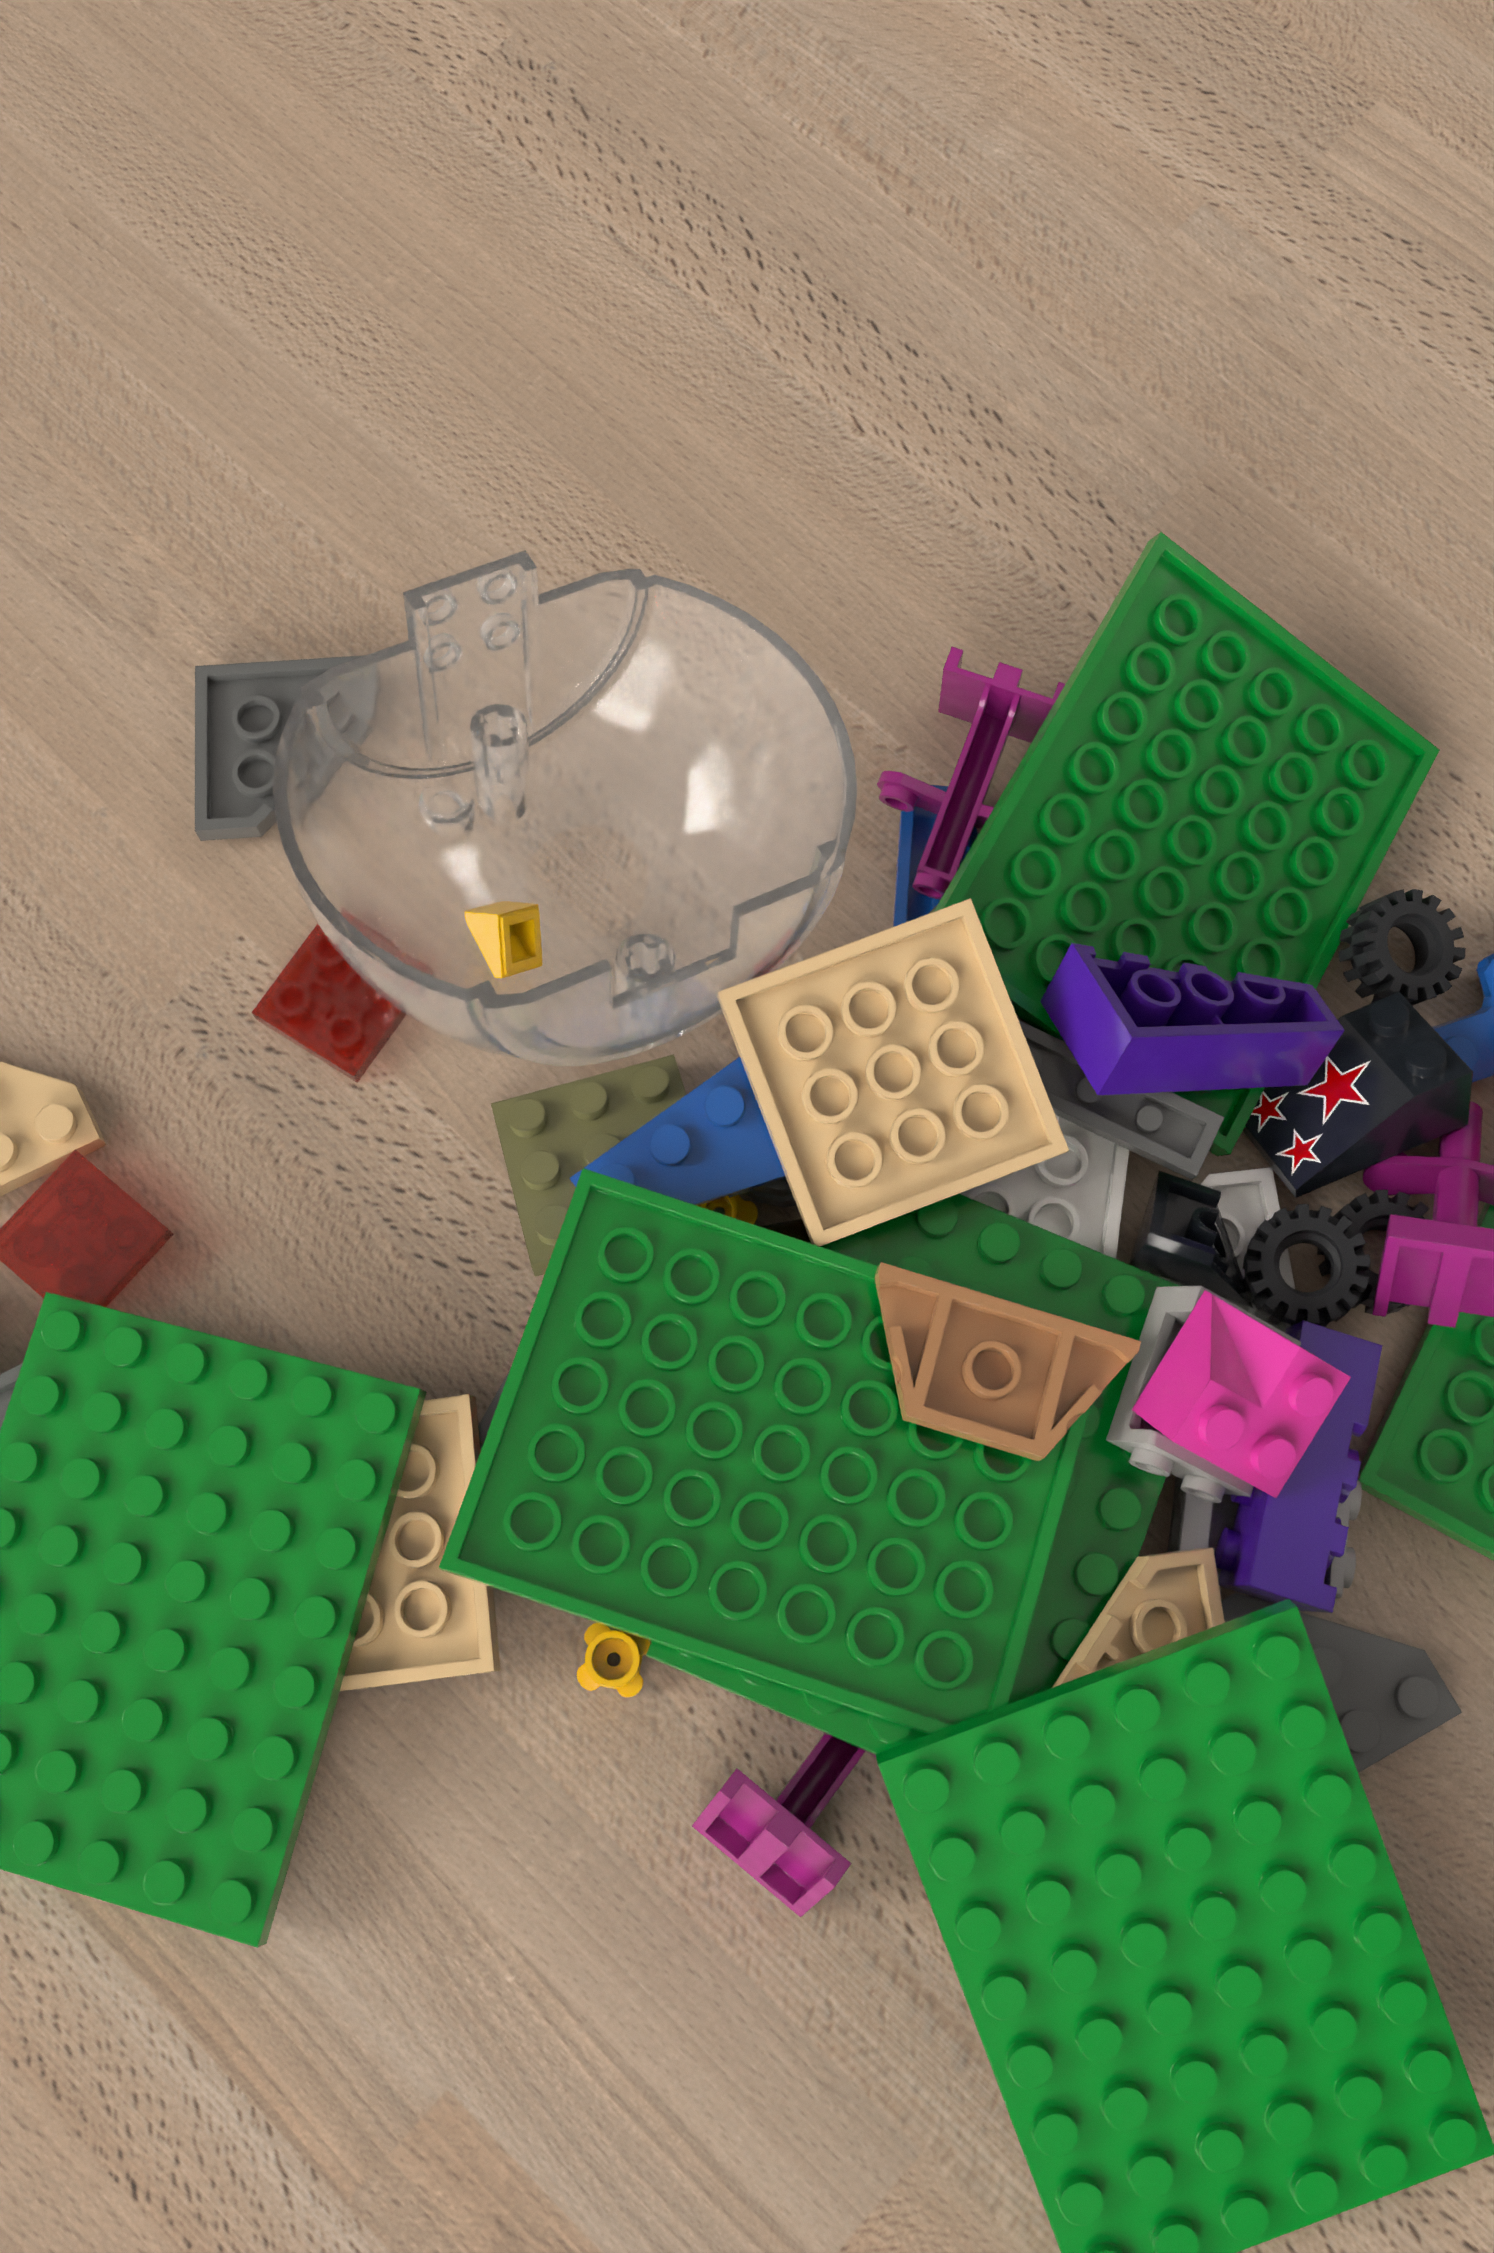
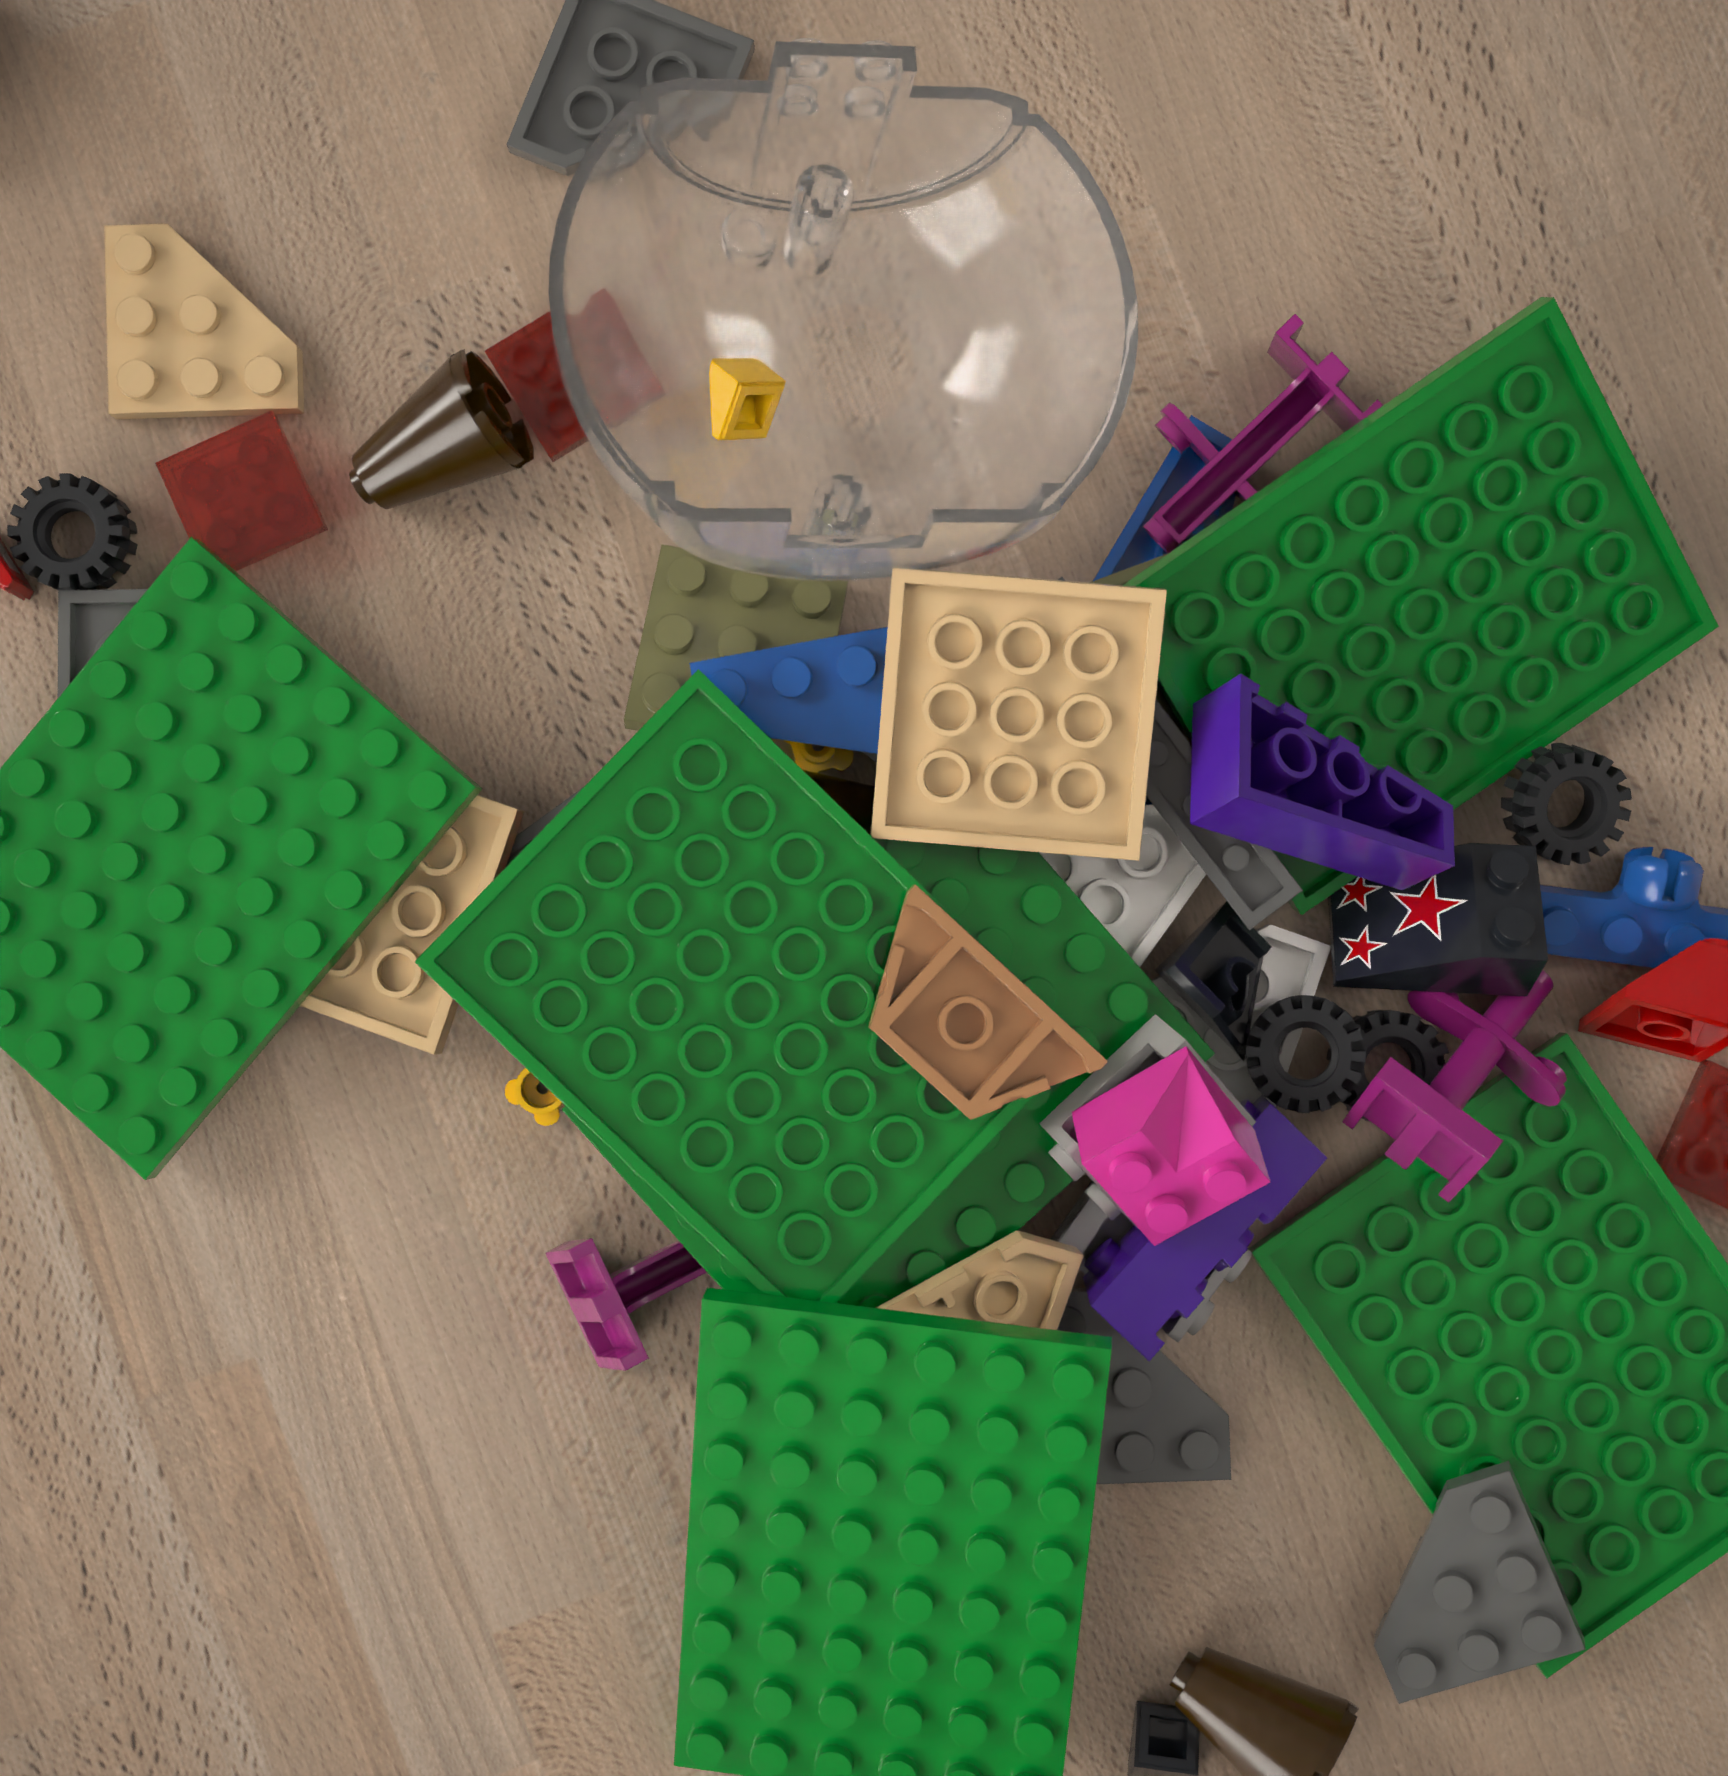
camera: 30 degrees right, 15 degrees up
none -> dark brown cone [349,349,534,509]

